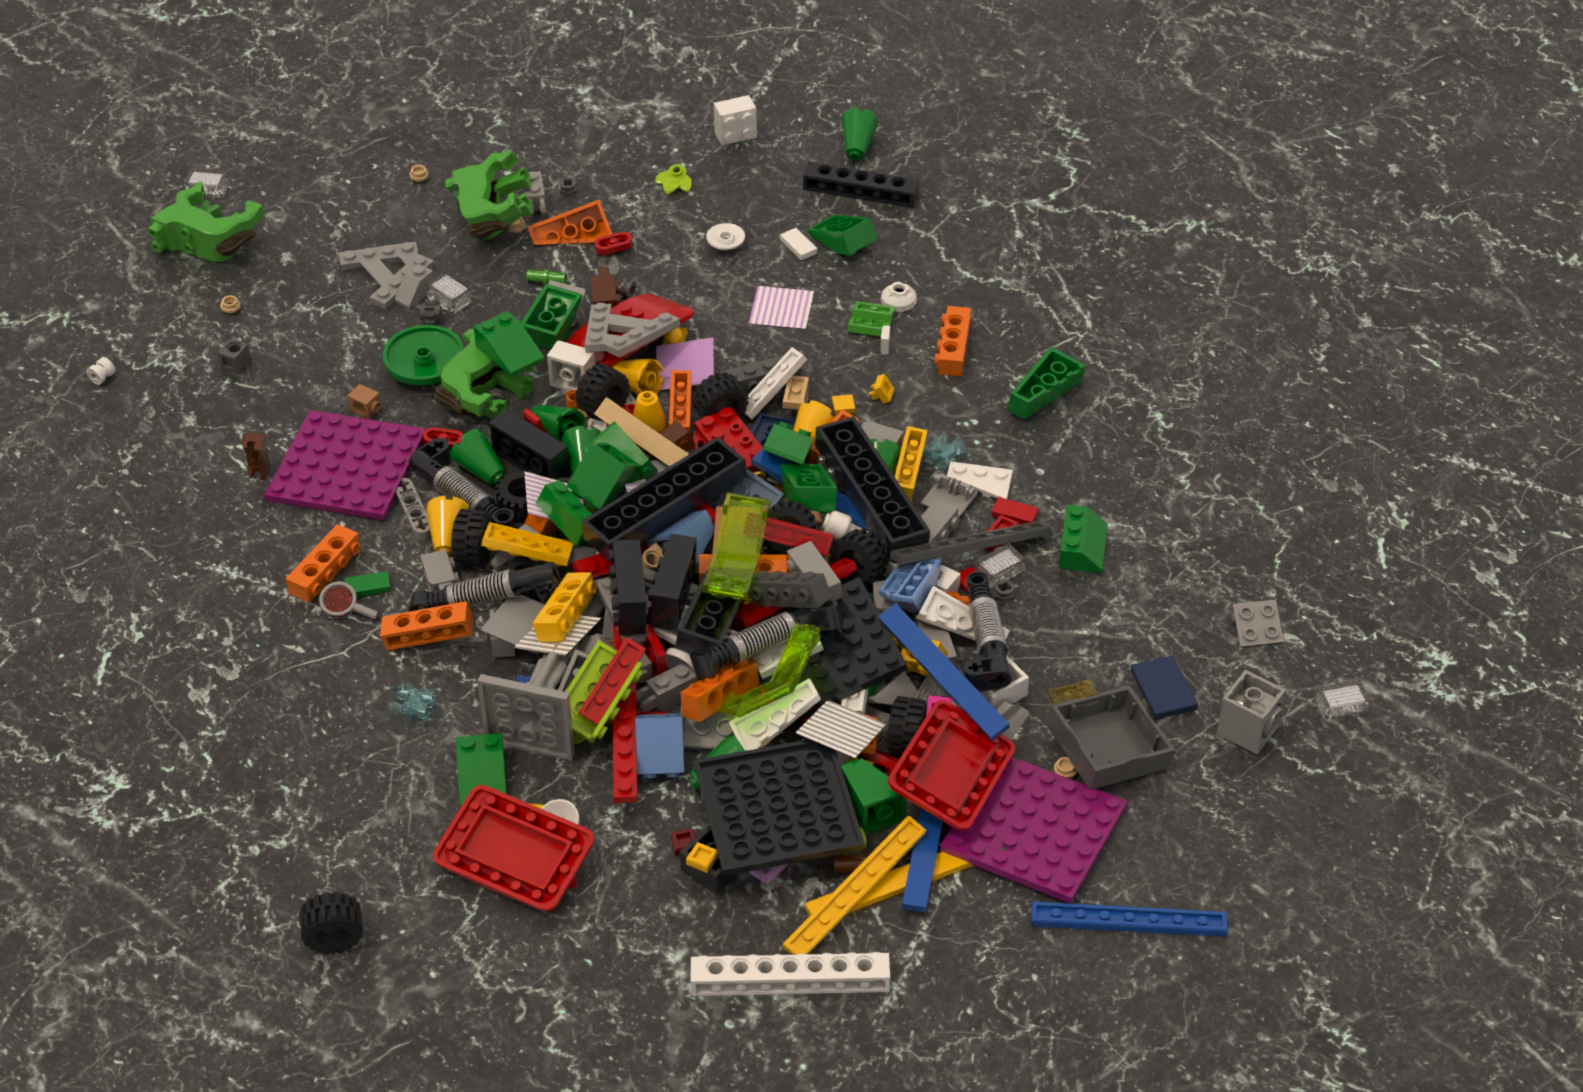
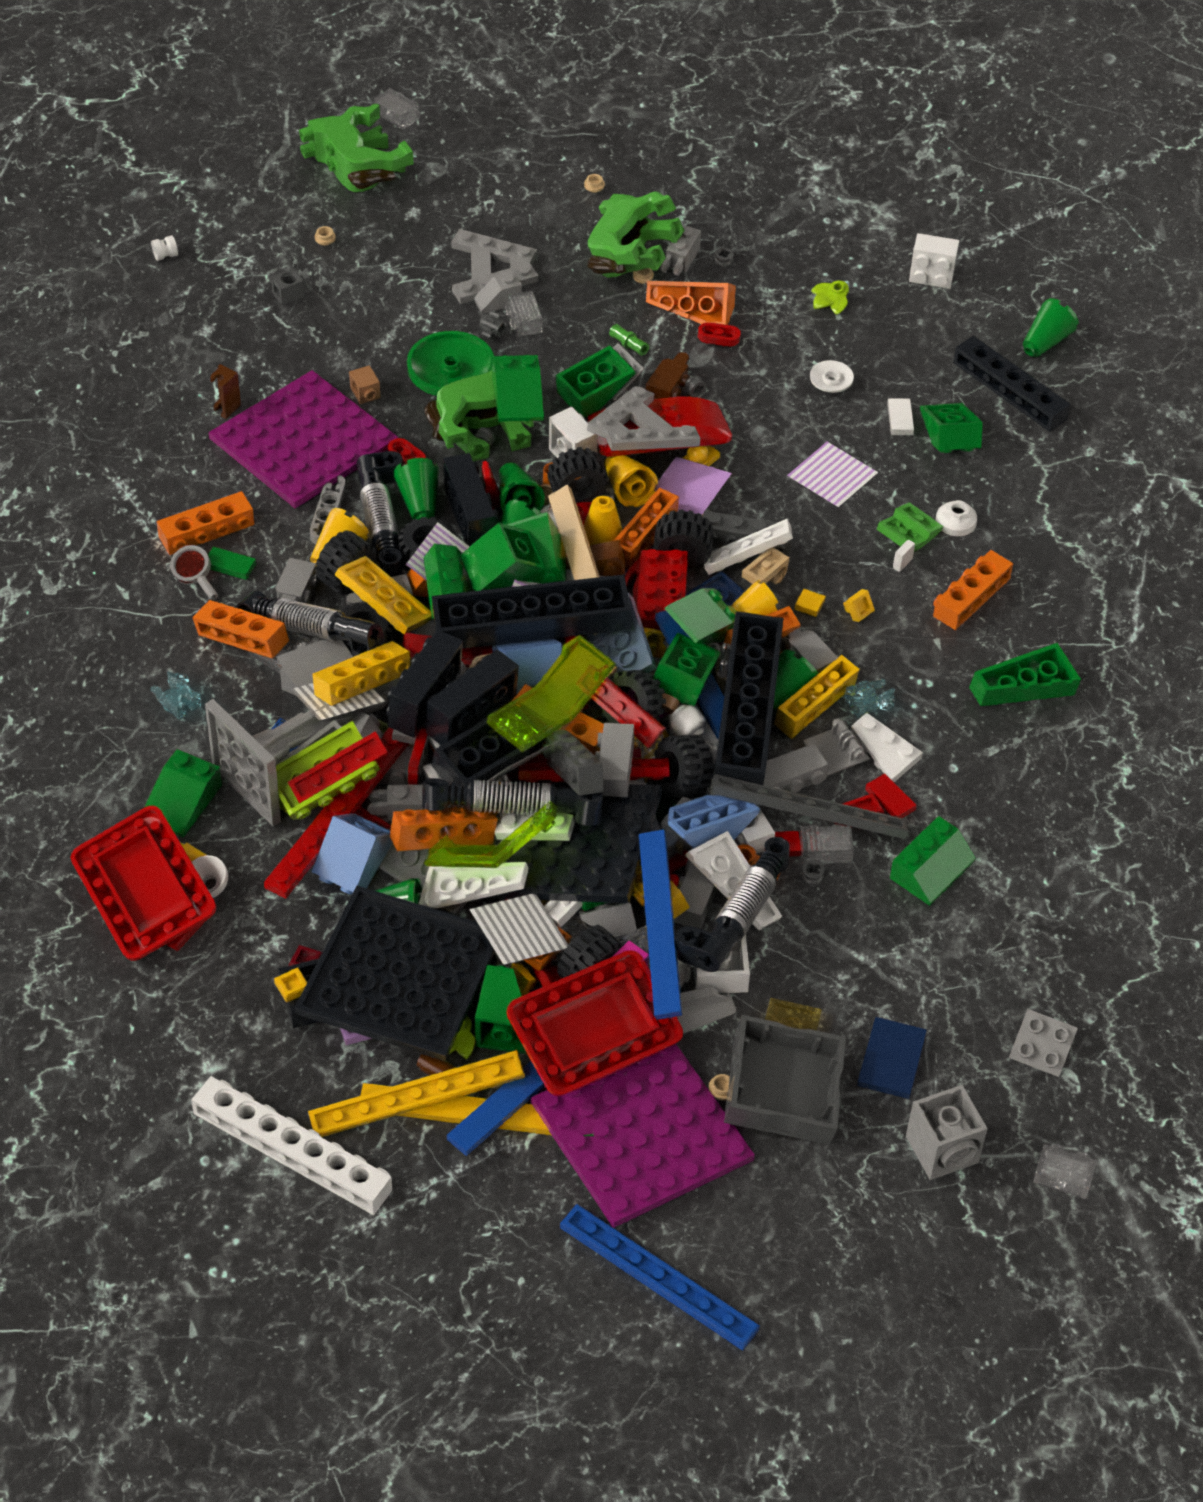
camera: 30 degrees right, 5 degrees up
none -> sticker [485,738,563,784]

